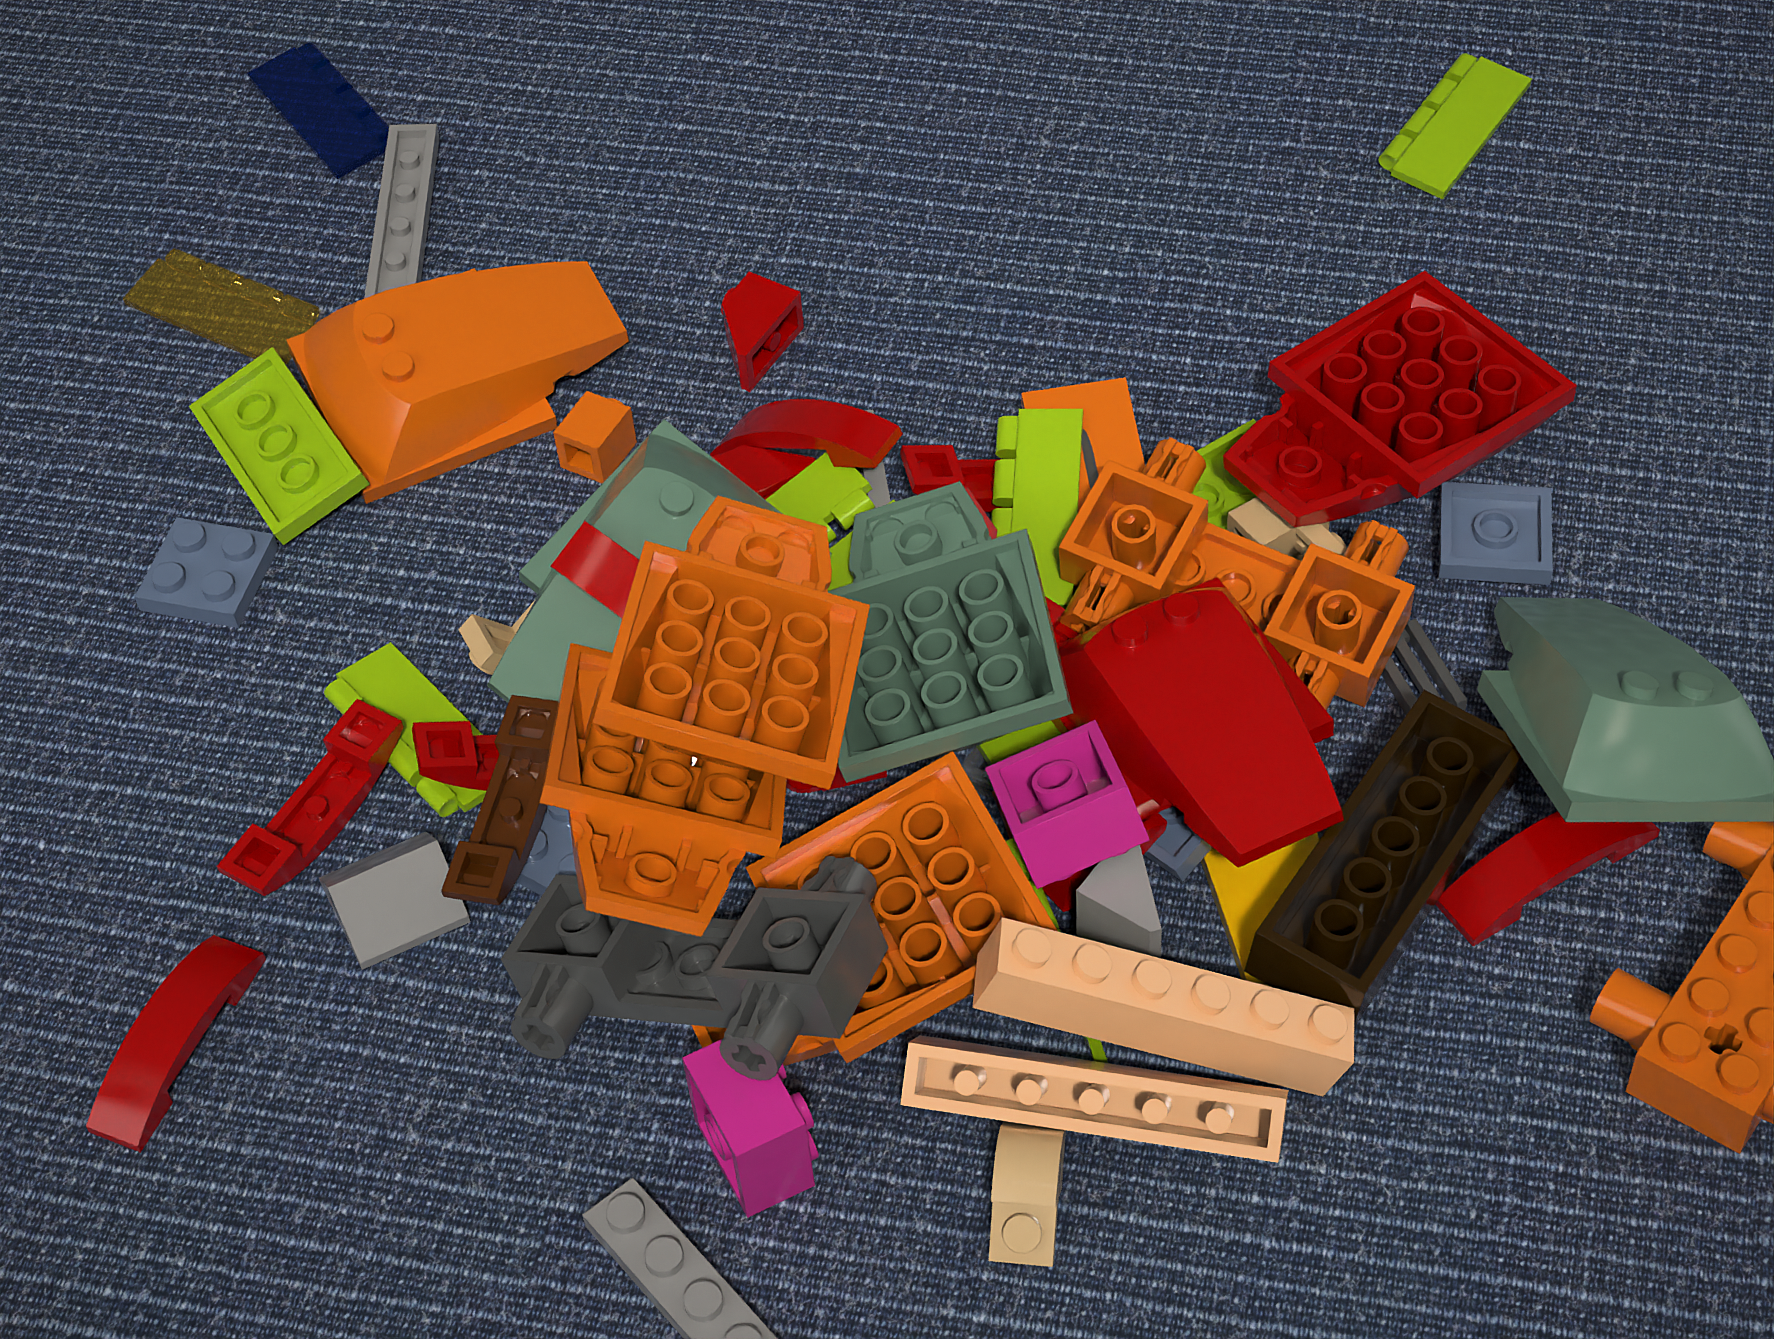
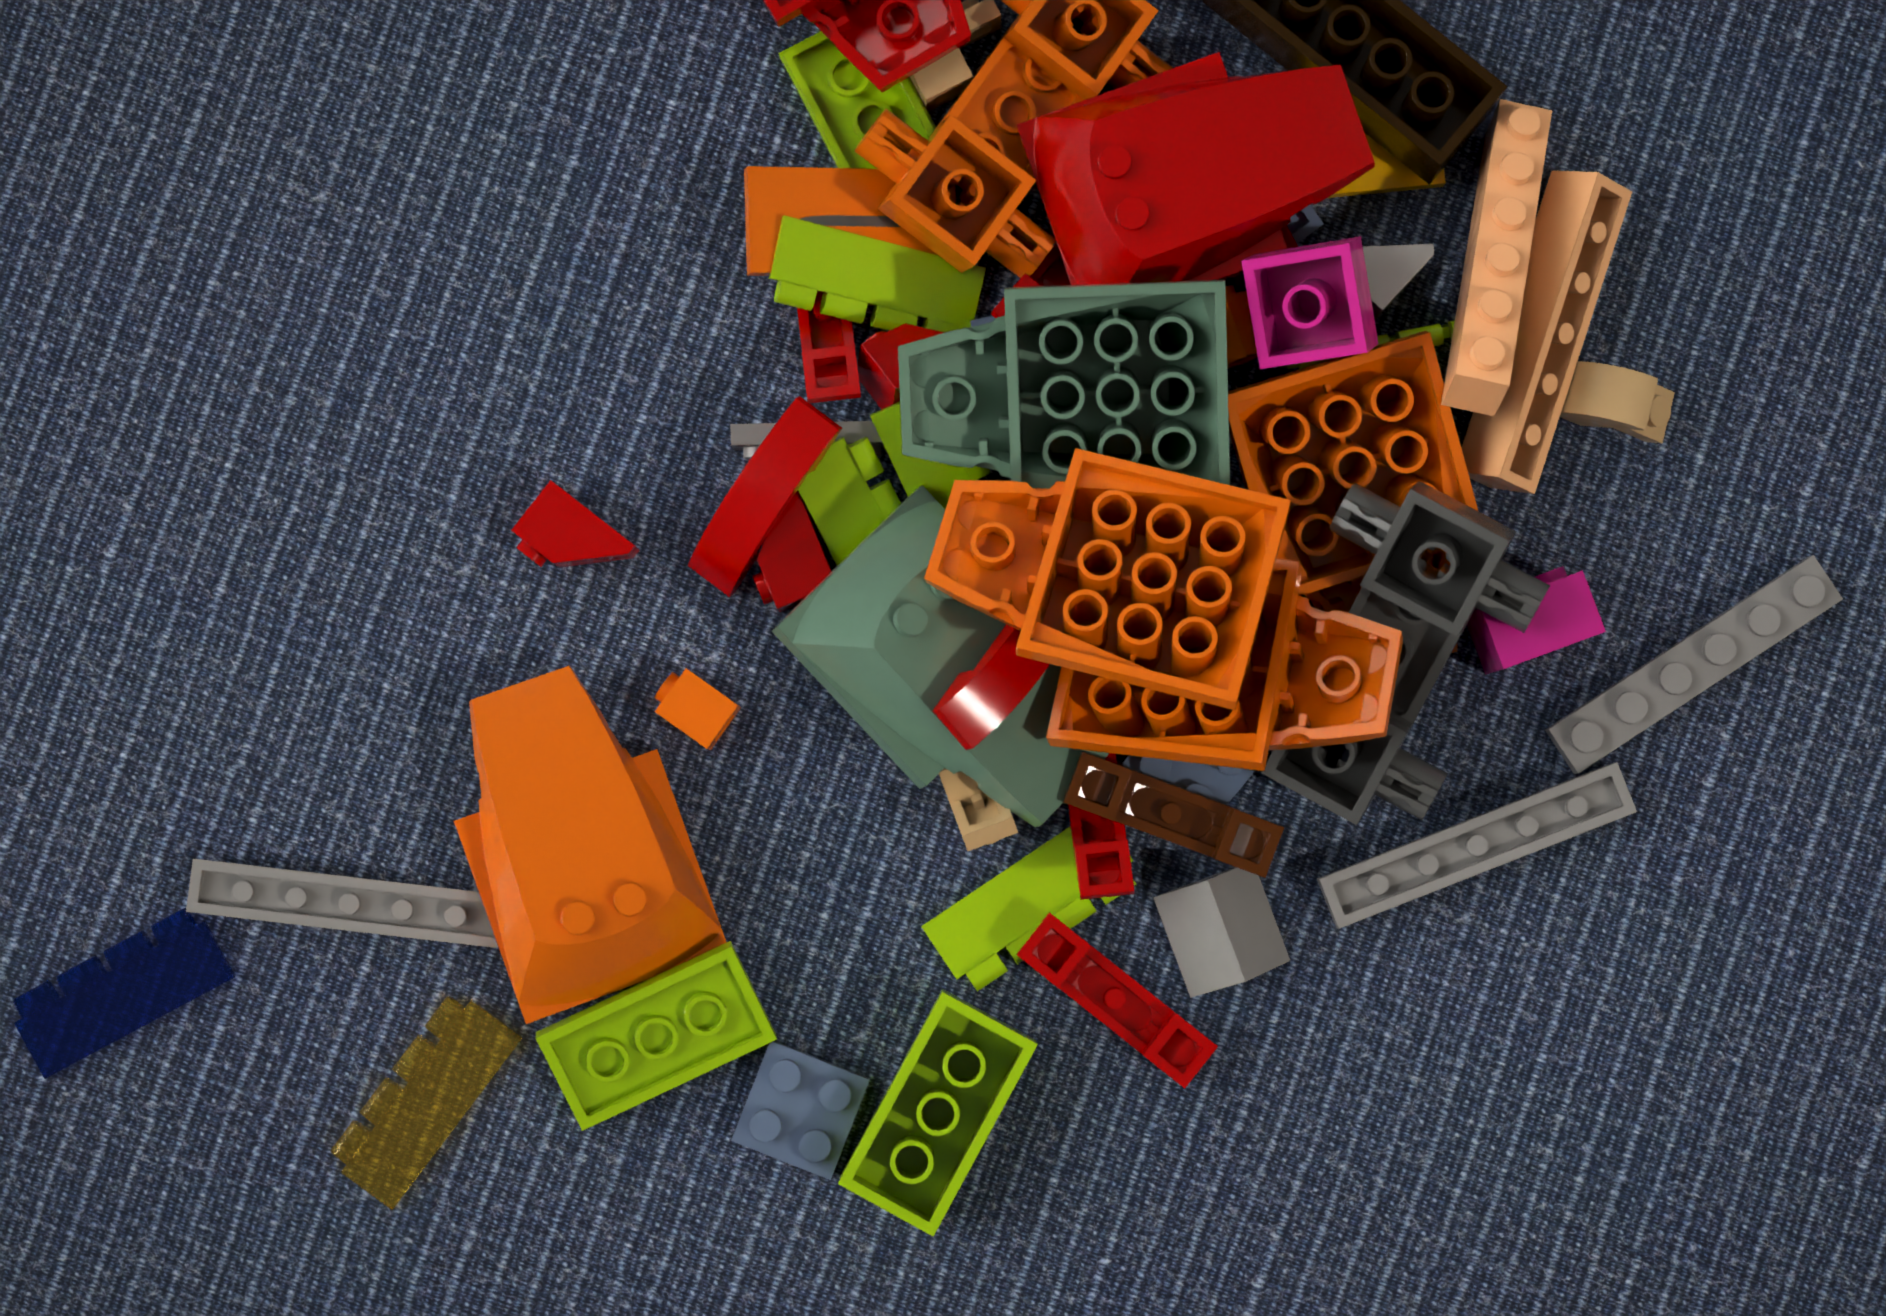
camera: 85 degrees left, 35 degrees up
red slope [86,935,266,1153] -> none
none -> lime brick [838,989,1038,1237]
none -> light grey plate [1317,762,1637,929]

